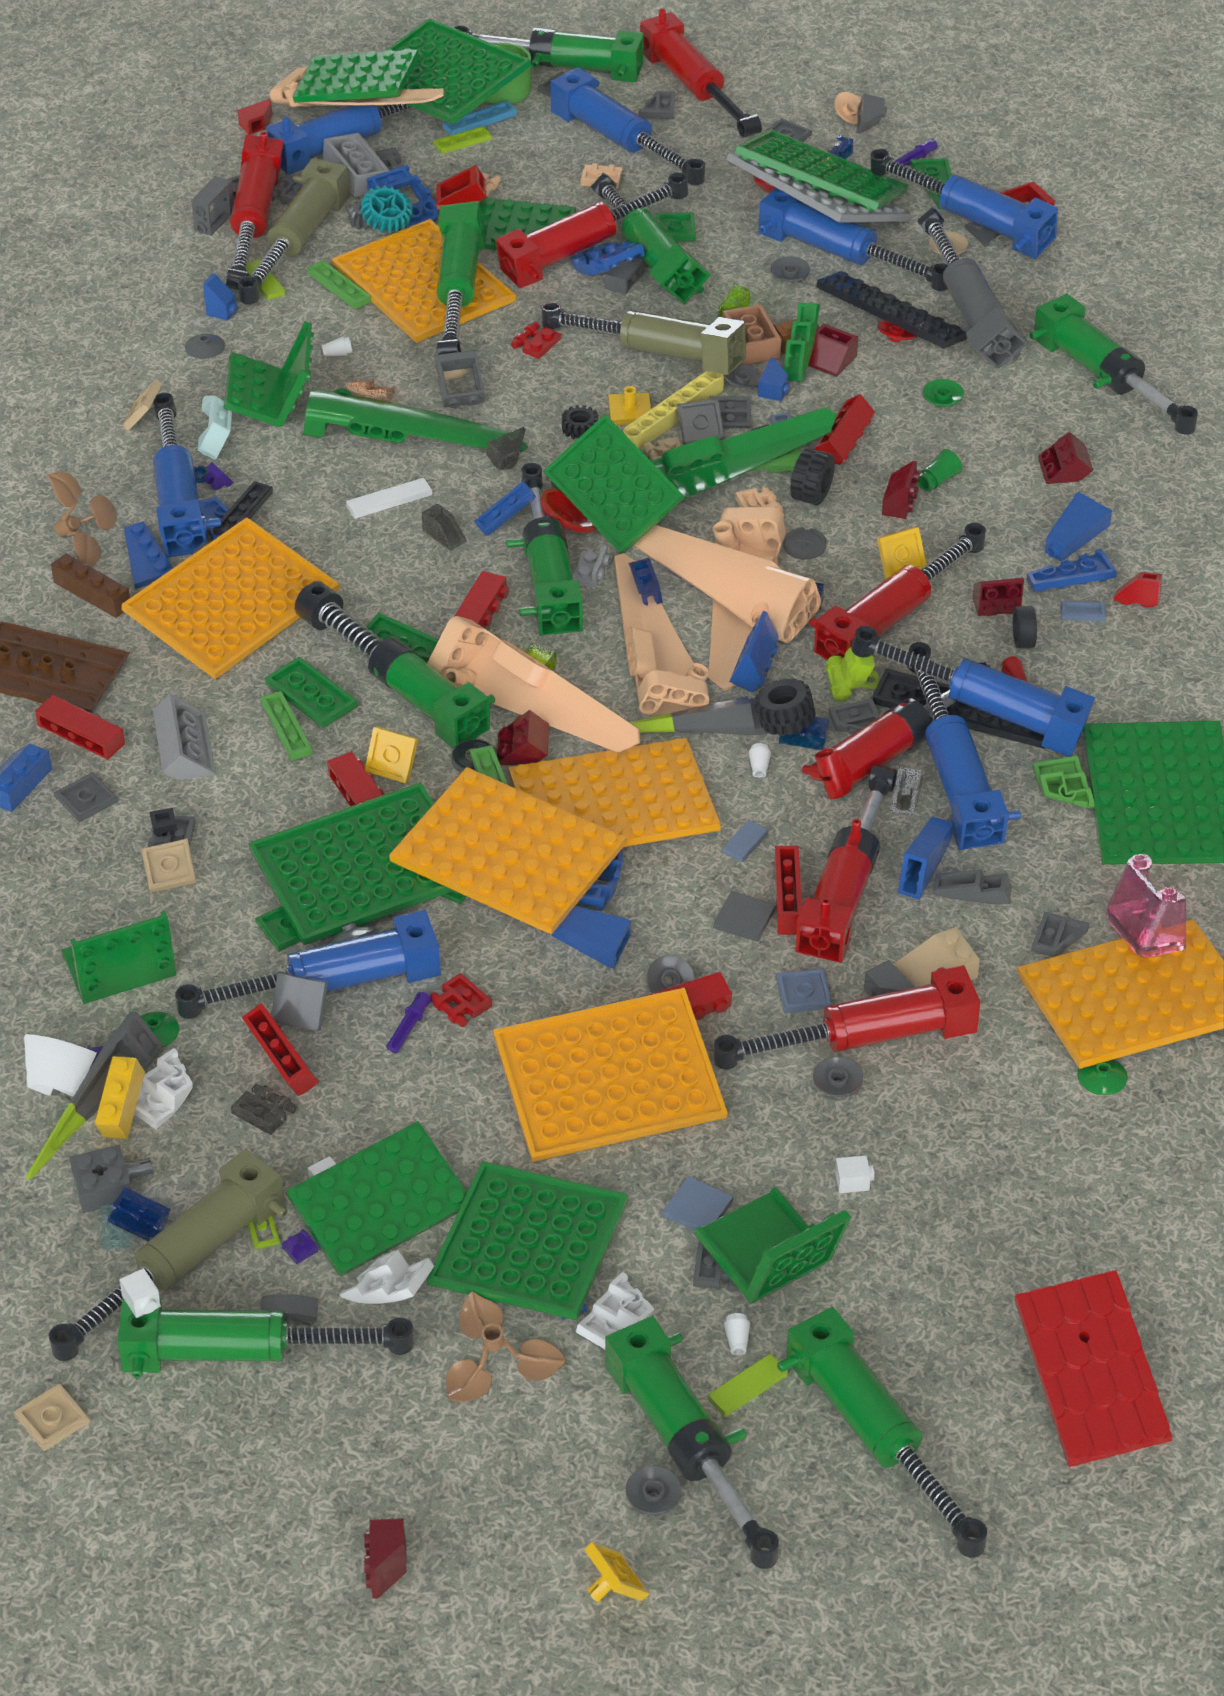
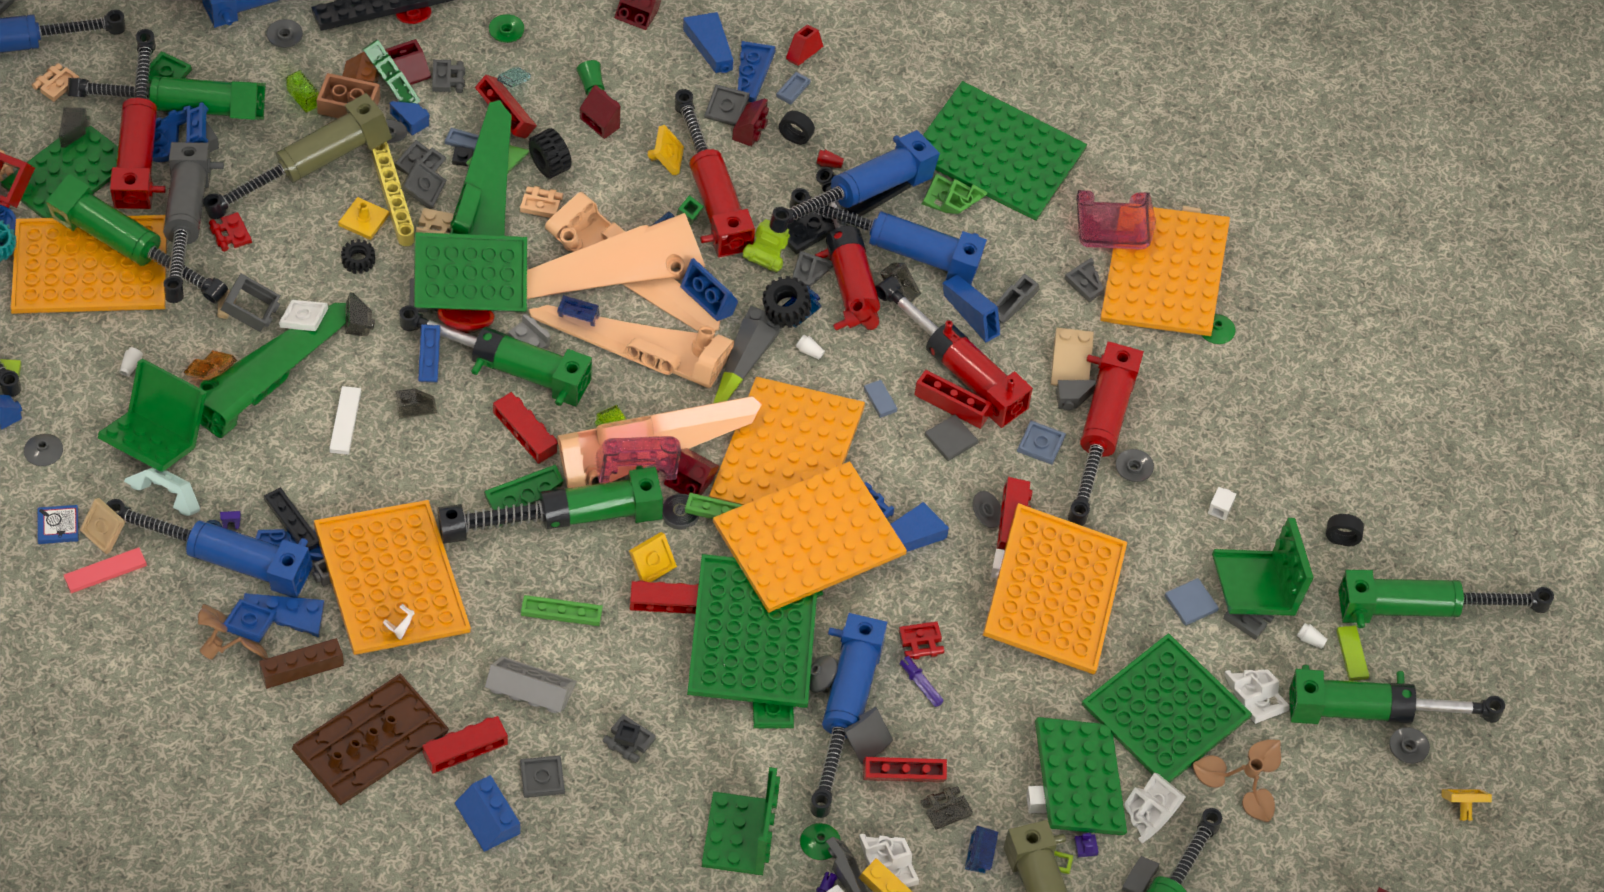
camera: 65 degrees left, 10 degrees up
tan tile [141,838,197,892] -> none
green plate [265,657,358,728] -> none
bright green plate [307,260,371,310] -> none
dark grey tile [784,527,826,560] -> none
red piece [1014,1270,1172,1467] -> none
none -> tile [38,505,79,544]
none -> clear smoke slope [59,107,90,148]
none -> coral tile [64,547,147,593]
none -> dark grey piece [163,142,224,303]
none -> blue tile [224,599,277,643]
none -> white tile [279,300,328,331]
none -> white piece [383,604,415,640]
none -> dark grey plate [432,59,465,93]
none -> clear light blue tile [497,67,531,88]
none -> clear pink windscreen [595,436,681,483]
none -> green brick [676,195,704,225]
none -> dark grey tile [704,84,750,126]
none -> clear blue hinge [965,825,998,873]
none -> black tyre [1326,514,1364,547]

